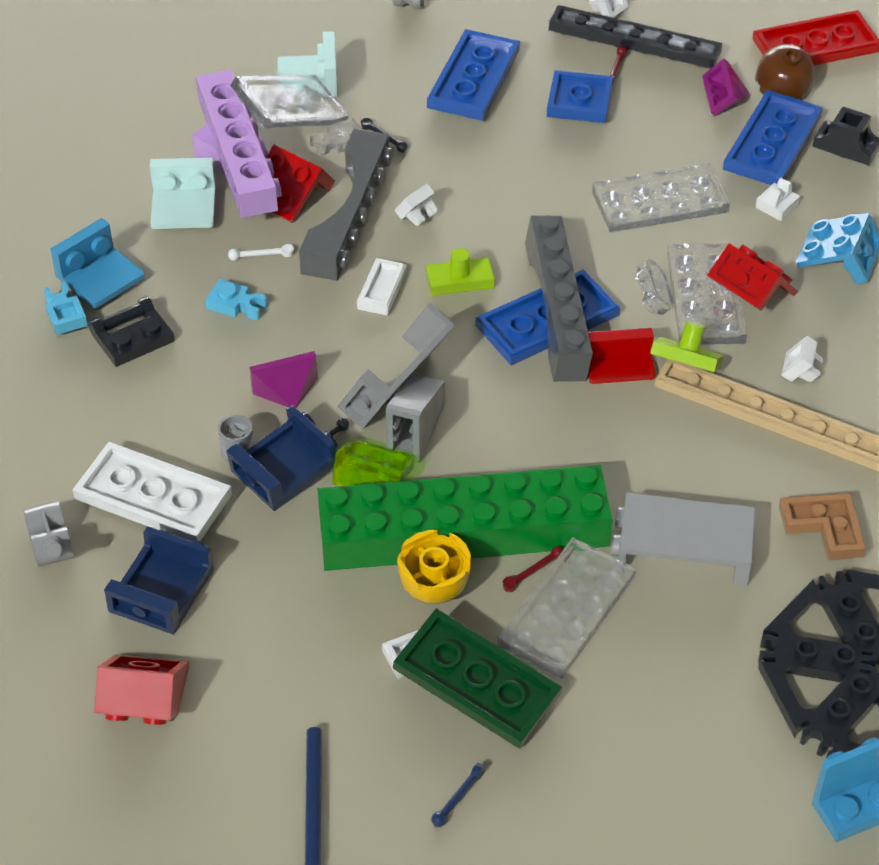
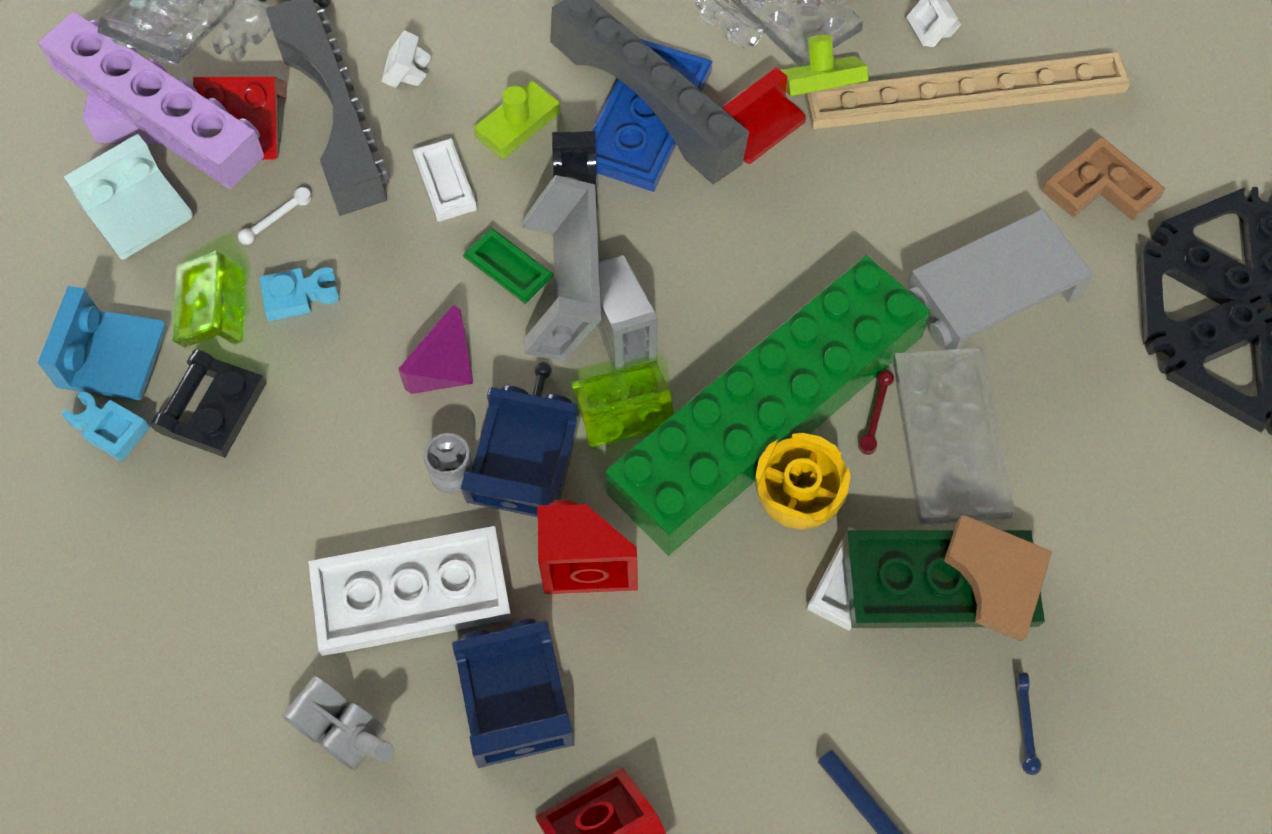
camera: 35 degrees left, 15 degrees up
none -> clear neon green bracket [172,251,246,348]
none -> green tile [462,227,554,304]
none -> red slope [537,500,638,594]
none -> black brick [552,131,598,208]
none -> medium nougat tile [944,514,1052,641]

